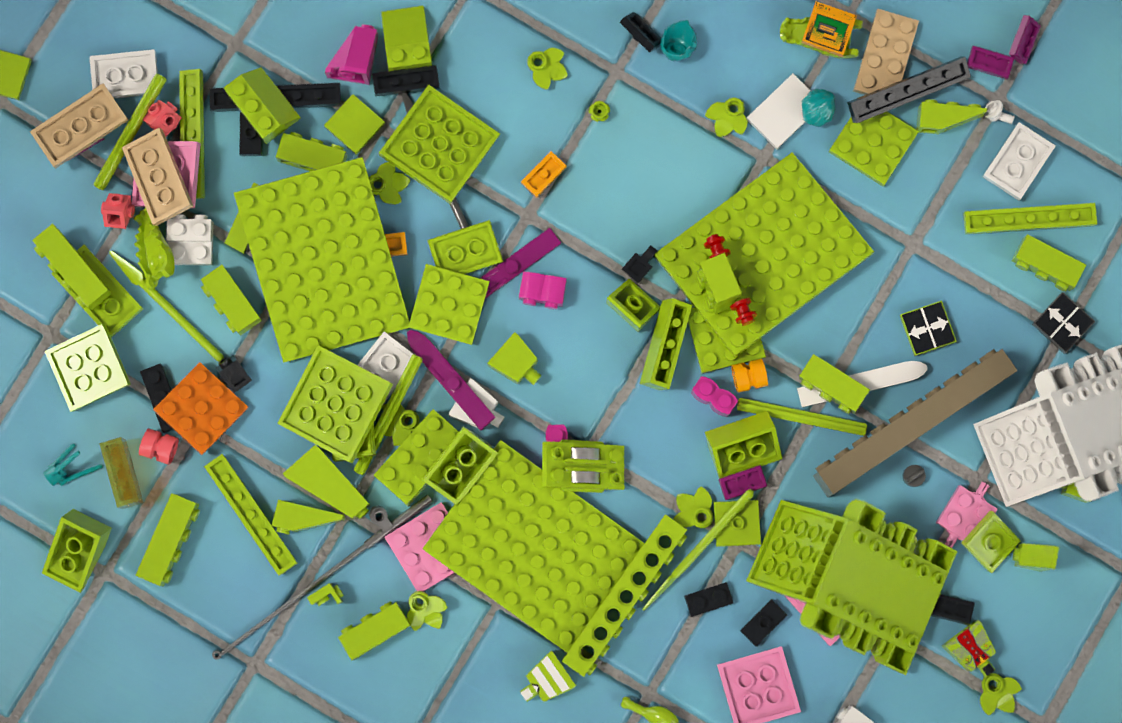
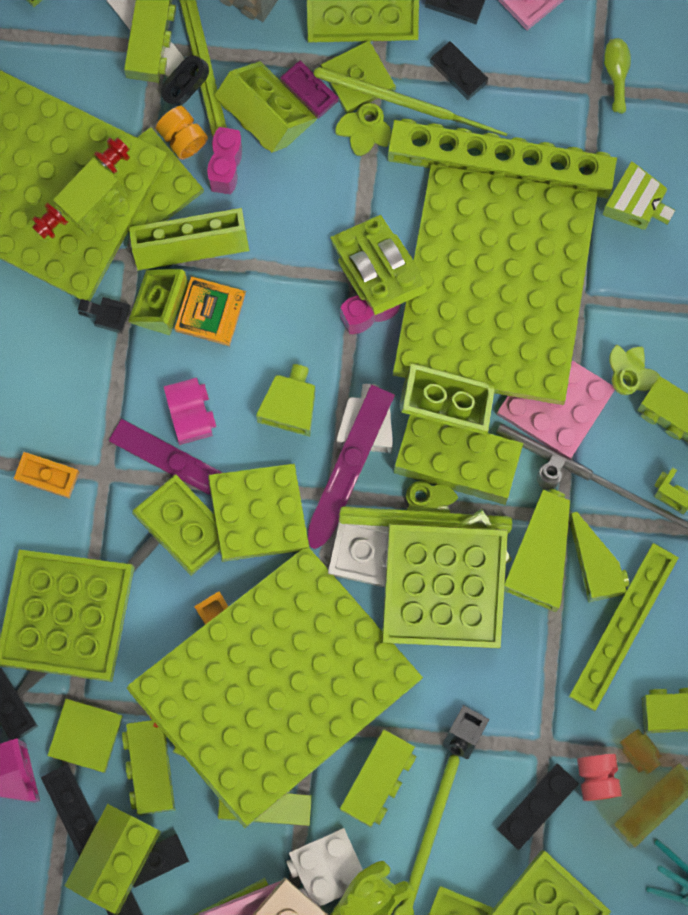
camera: 115 degrees left, 5 degrees down
orange plate [153,362,248,456] -> none
lime plate [369,162,410,205] -> none
none -> black plate [161,55,209,106]
none -> light orange tile [175,276,246,347]
none -> clear yellow brick [619,728,663,775]

